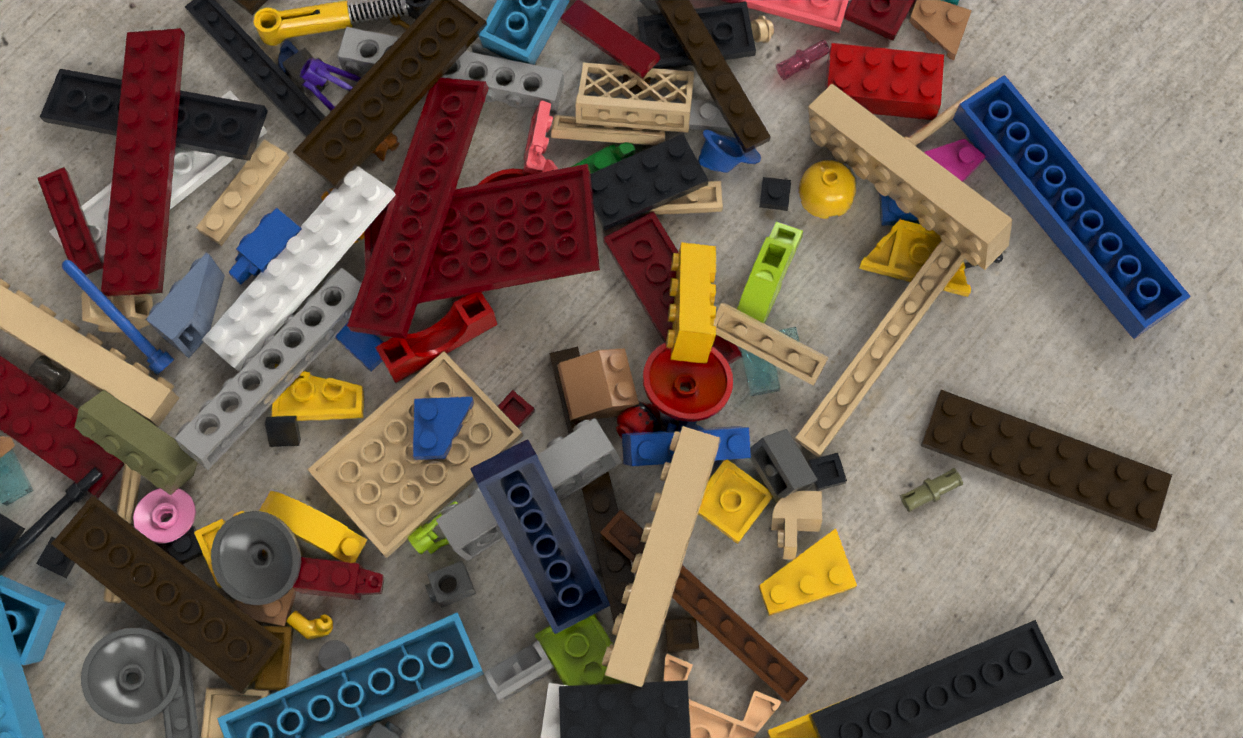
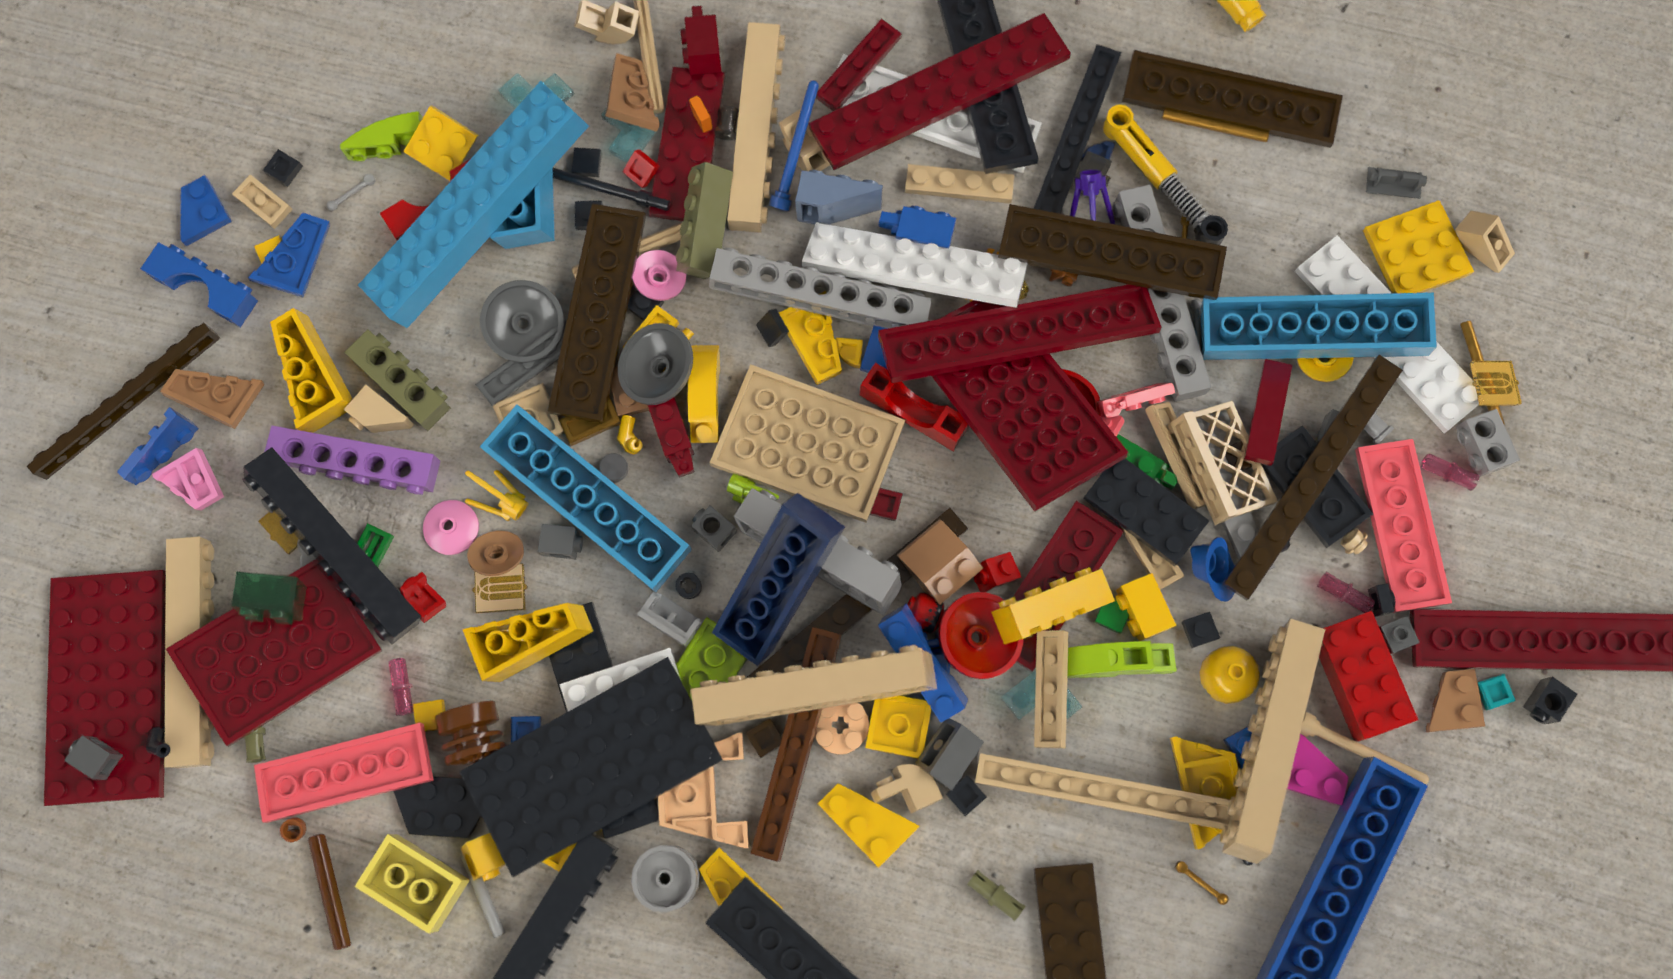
camera: 65 degrees right, 5 degrees up
blue wing [413,397,474,460] -> none
none -> red plate [622,149,659,188]
none -> black bush [675,572,702,600]
none -> orange tile [689,96,712,133]
none -> light nougat plate [814,703,869,755]
none -> yellow tile [836,337,863,369]
none -> red bracket [974,551,1021,592]
none -> green tile [1094,599,1129,634]
none -> yellow brick [1115,573,1176,641]
none -> pearl gold hinge [1175,861,1229,905]
none -> black plate [1368,584,1395,617]
none -> dark grey brick [1379,616,1420,654]

